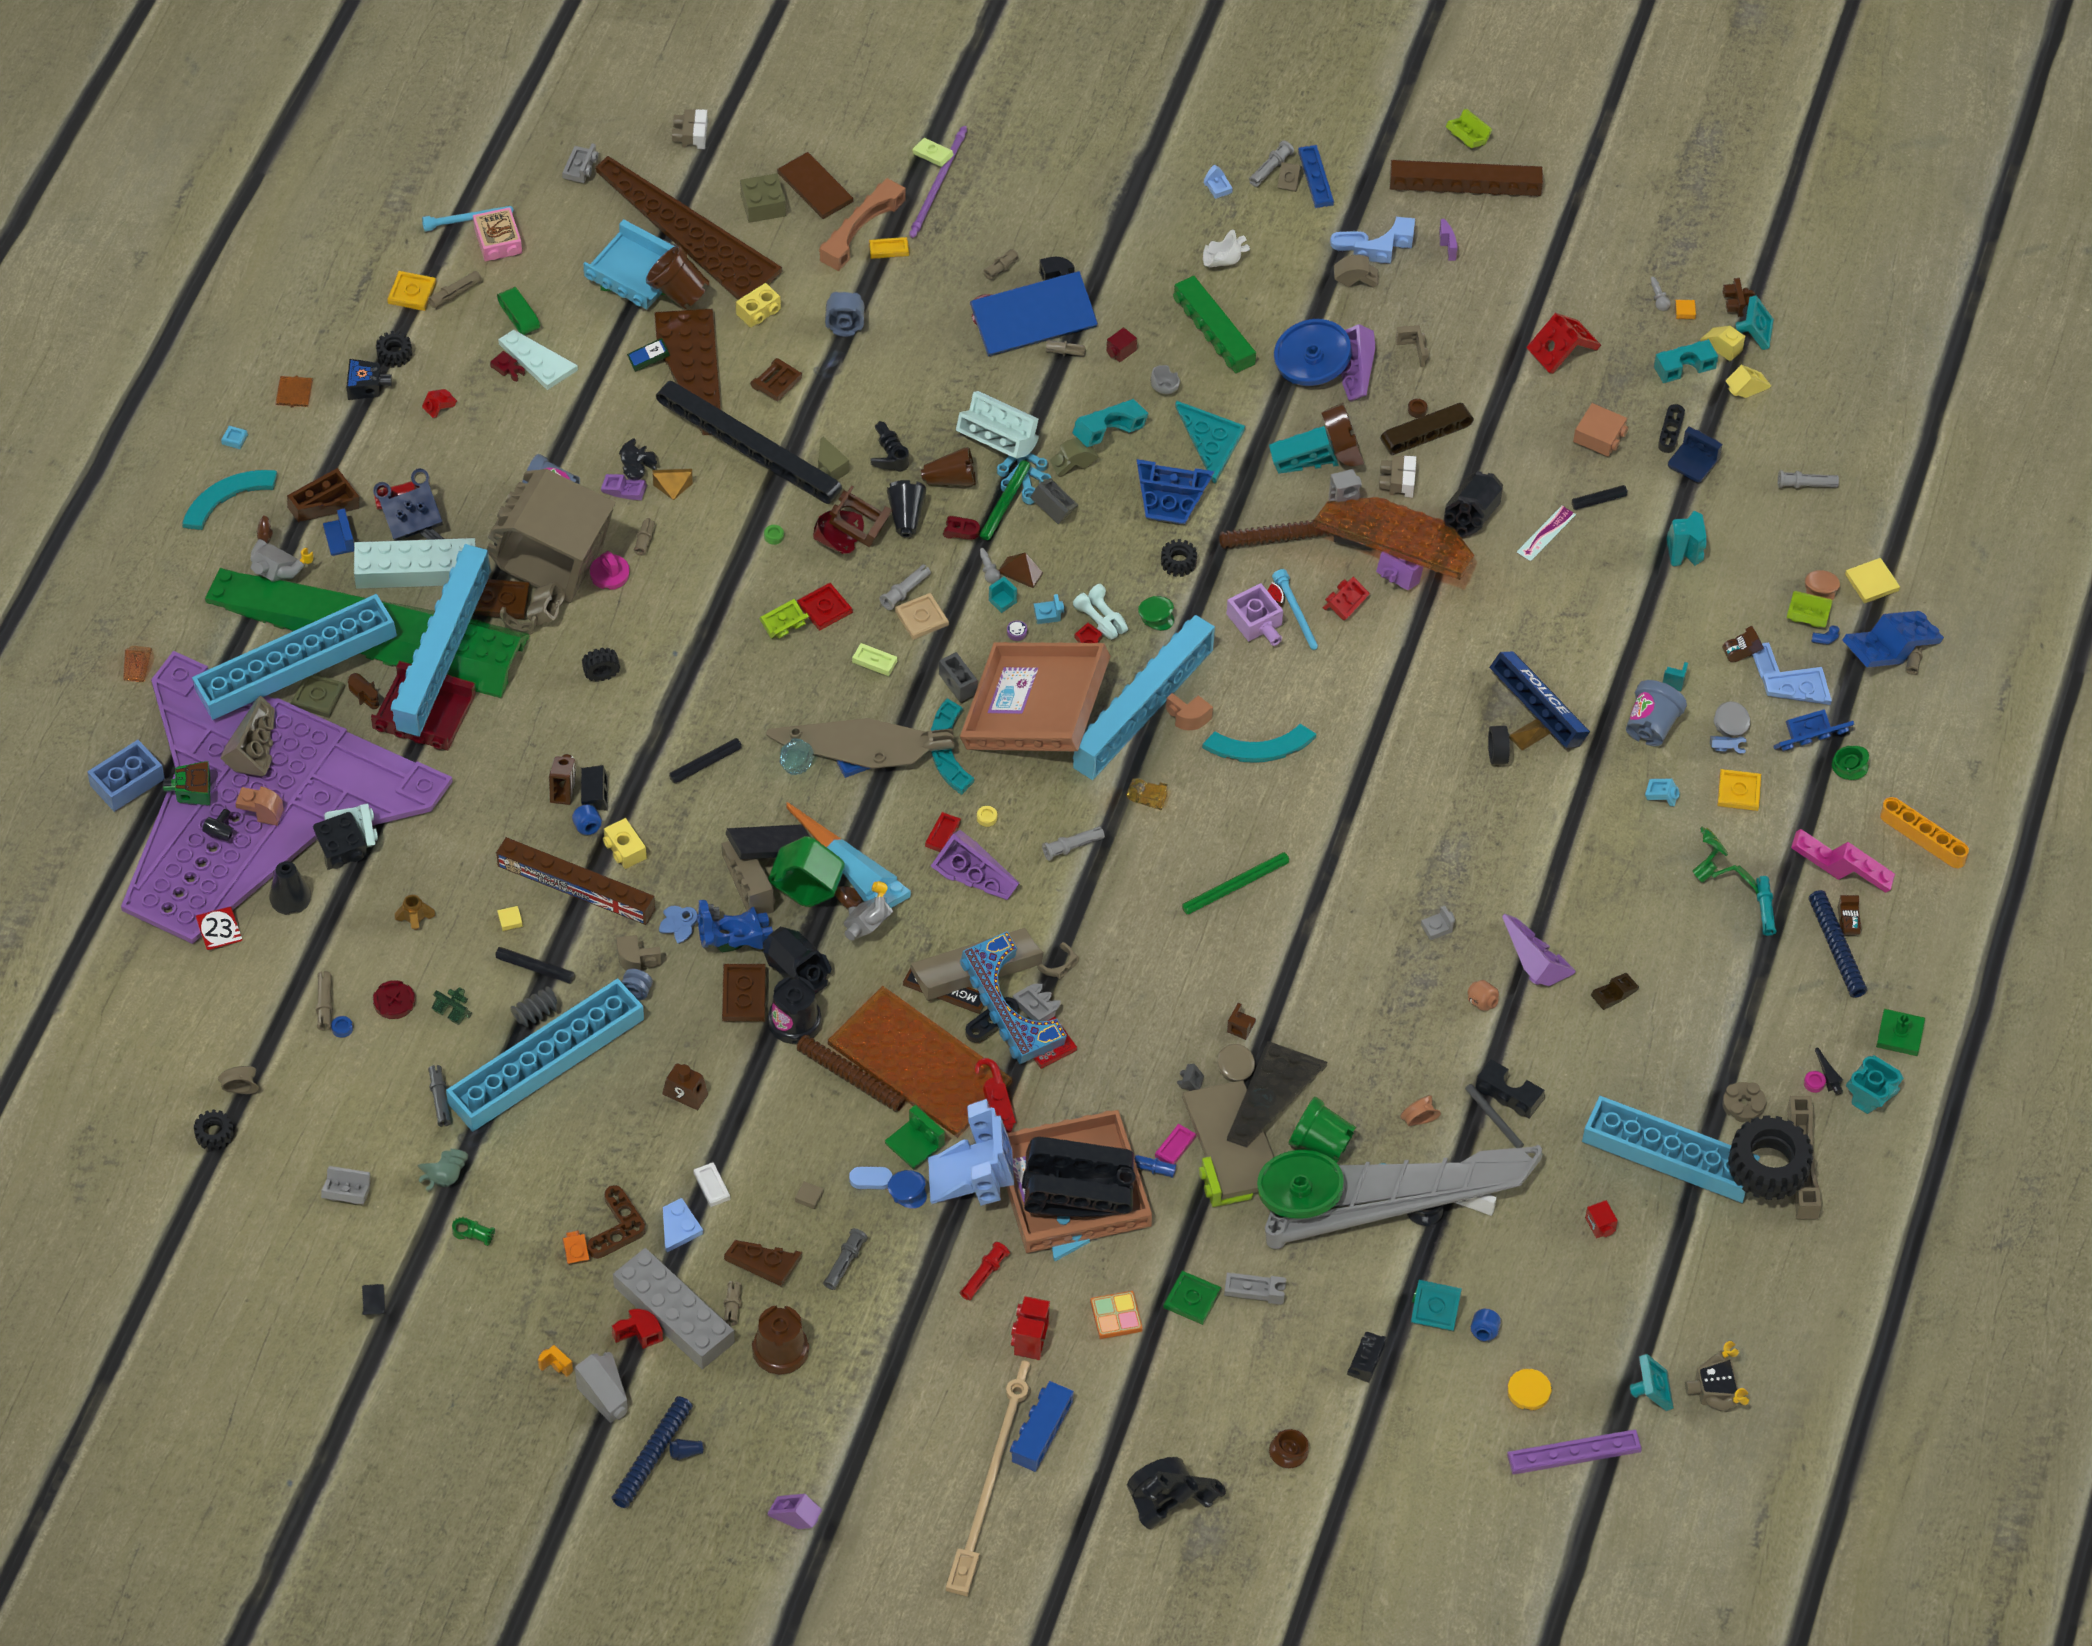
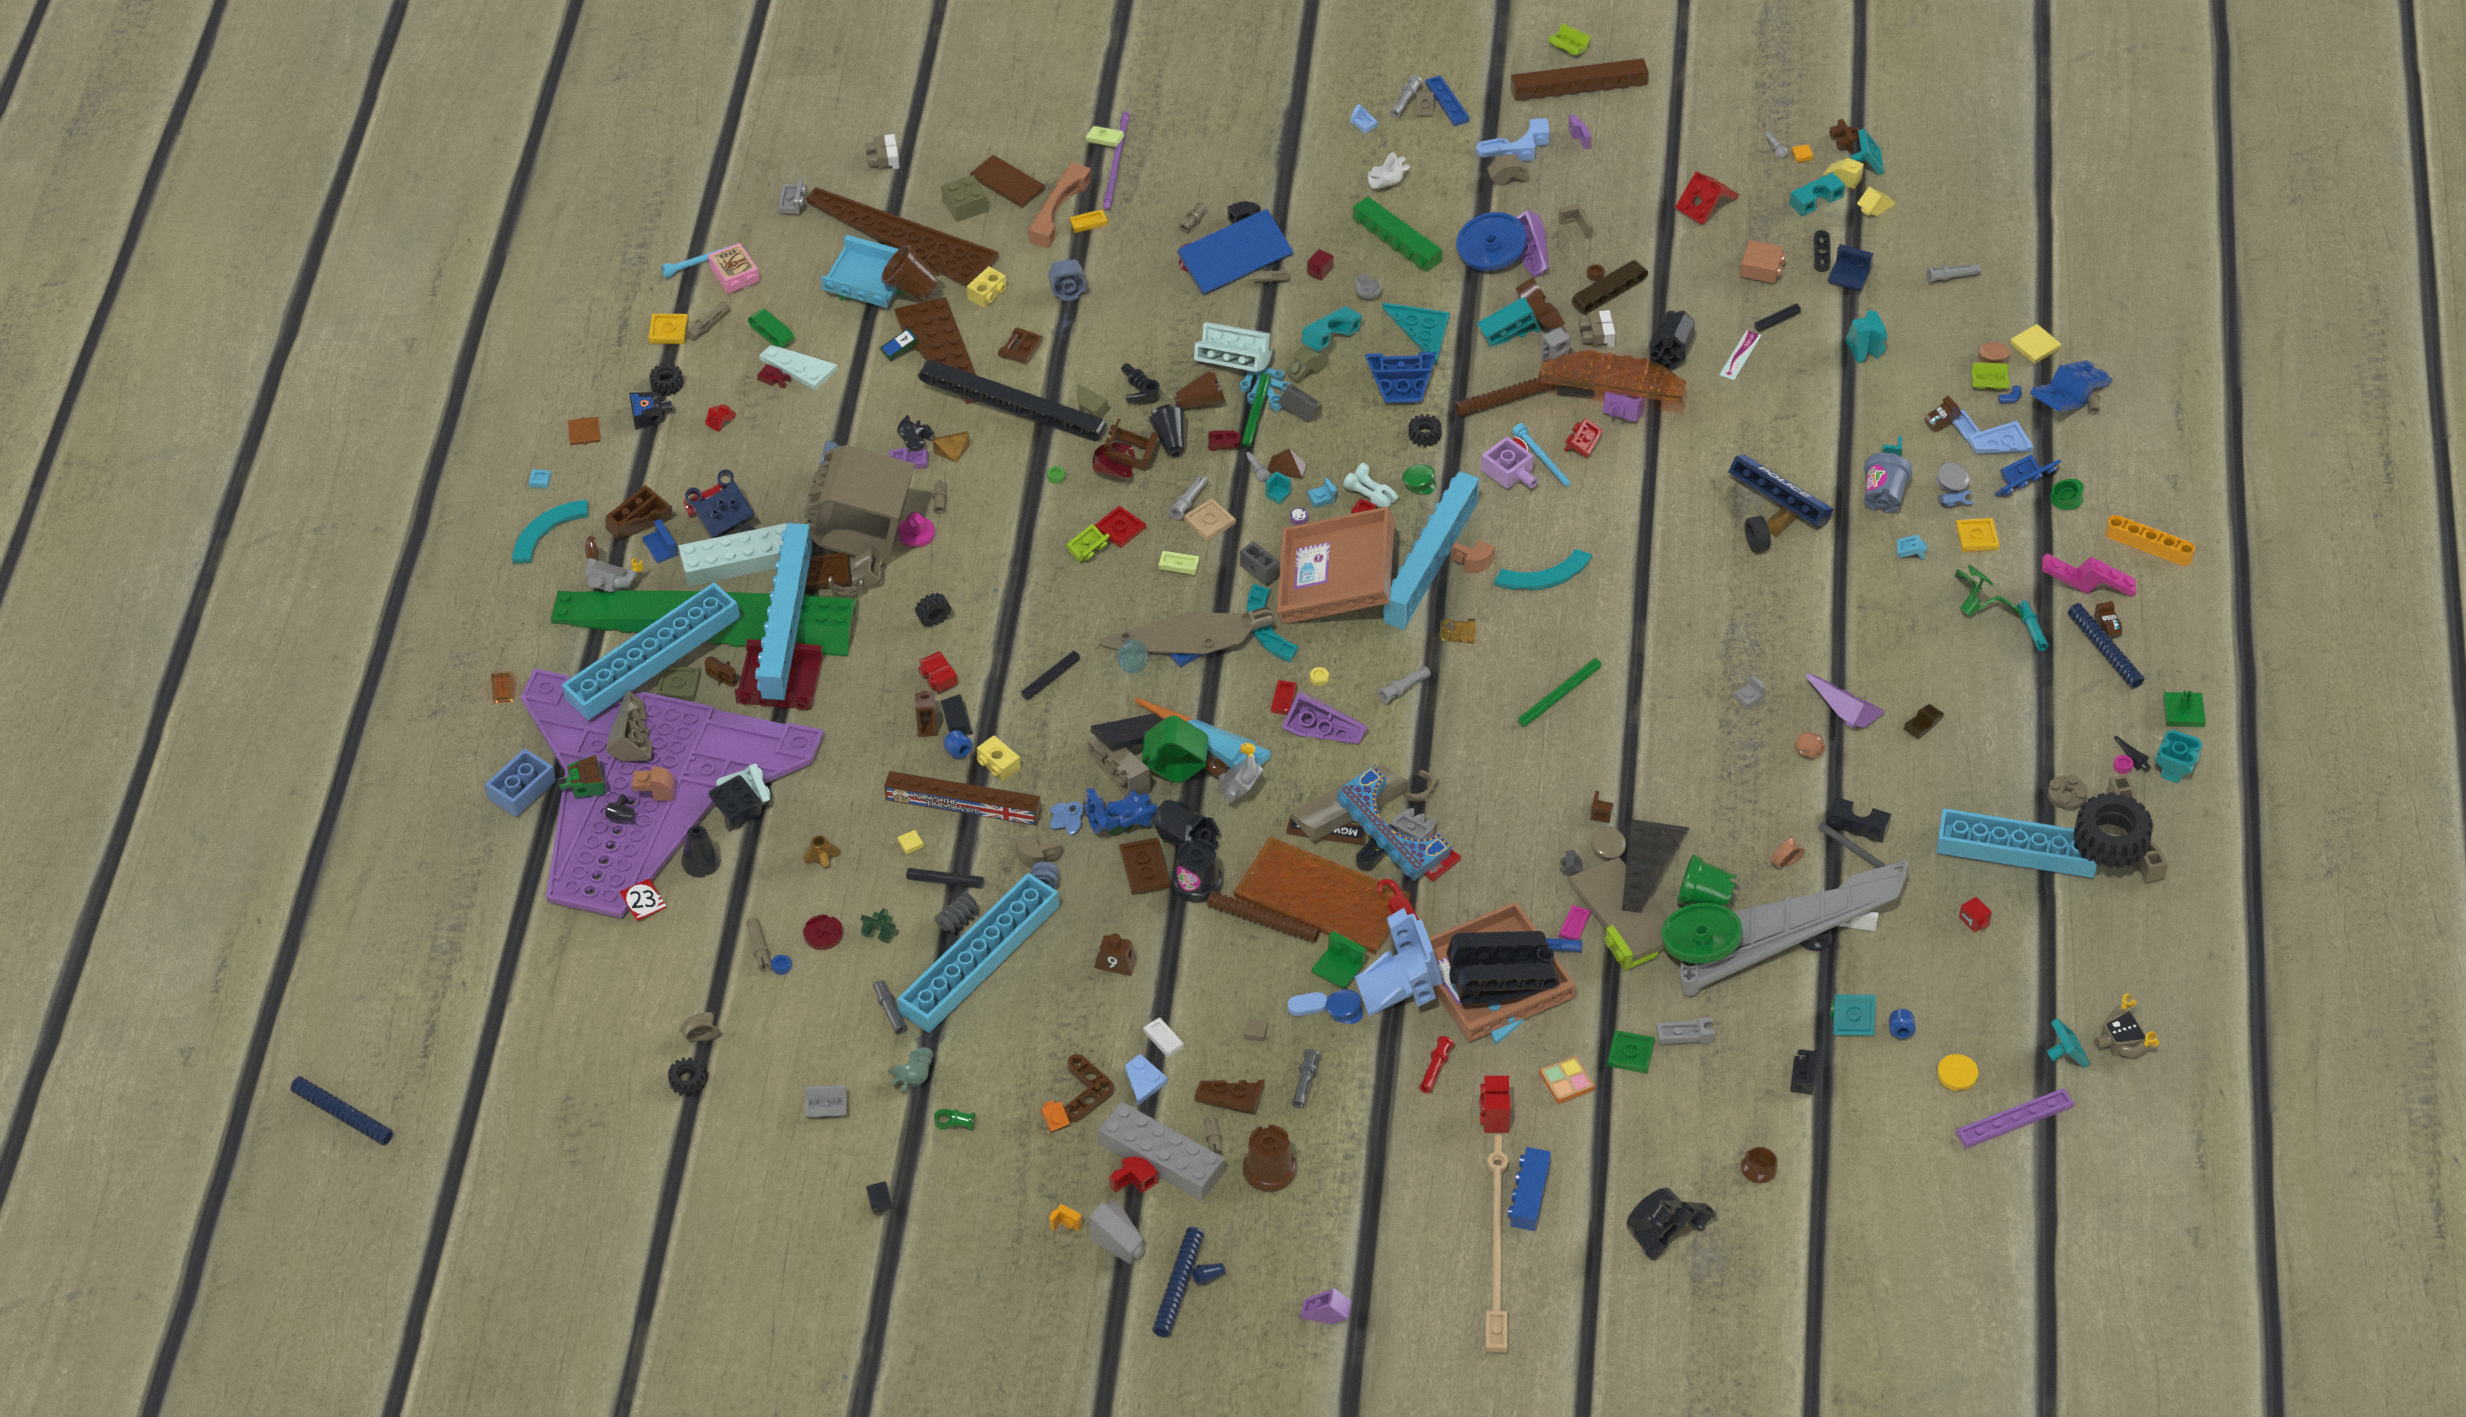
camera: 10 degrees left, 5 degrees down
none -> red brick [918,651,958,693]

